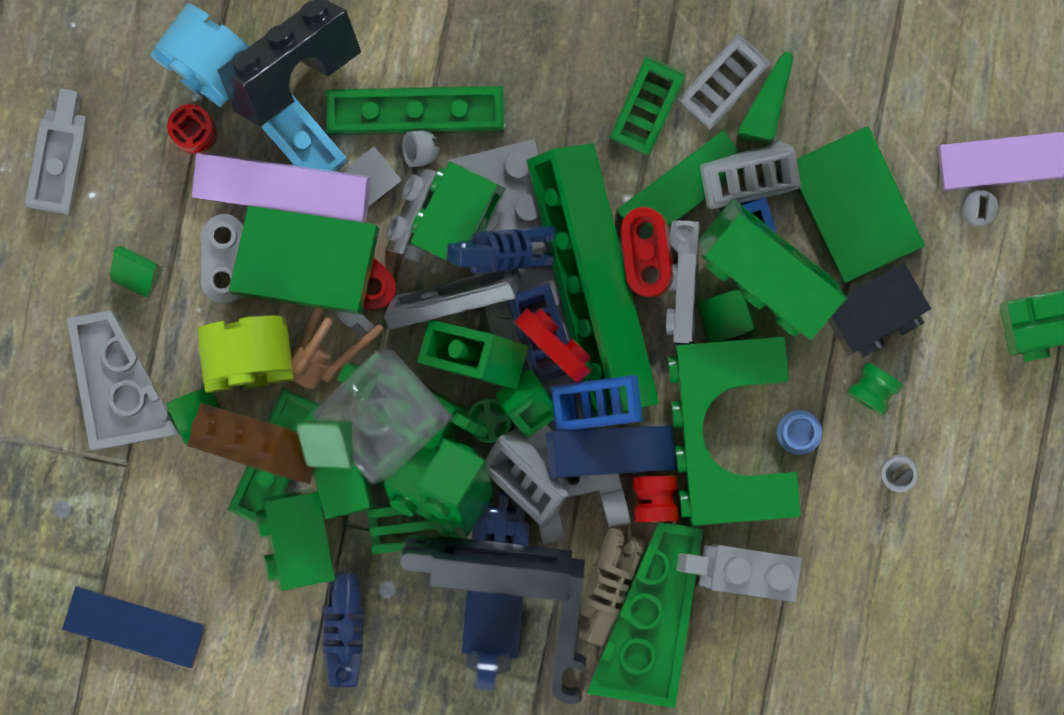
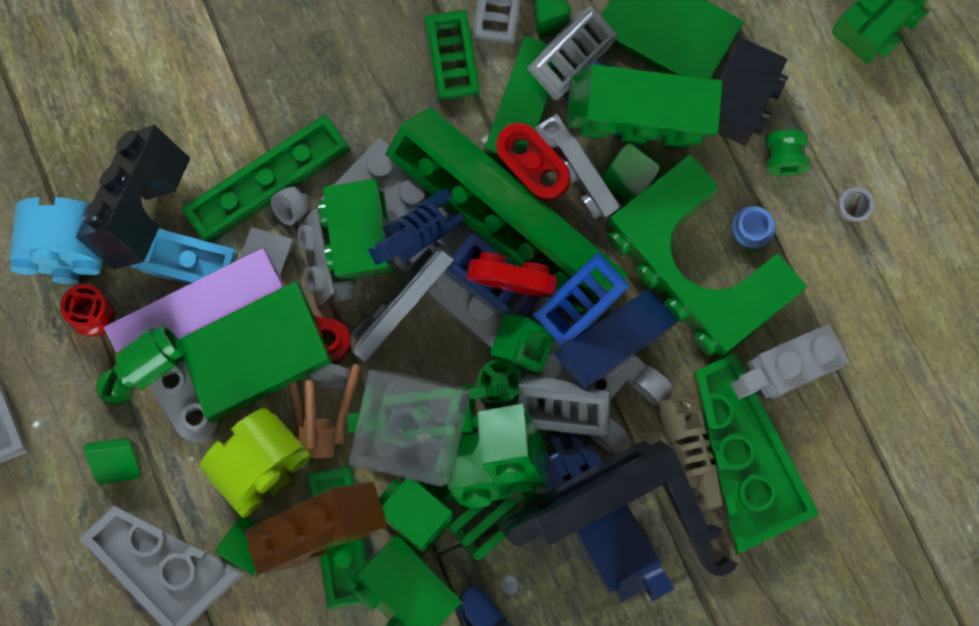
camera: 40 degrees left, 10 degrees down
slope [298,419,353,468] -> none
green brick [417,320,529,390] -> none
red wheel [633,476,679,522] -> none
none -> green hinge [96,369,134,406]
none -> green brick [114,325,185,390]

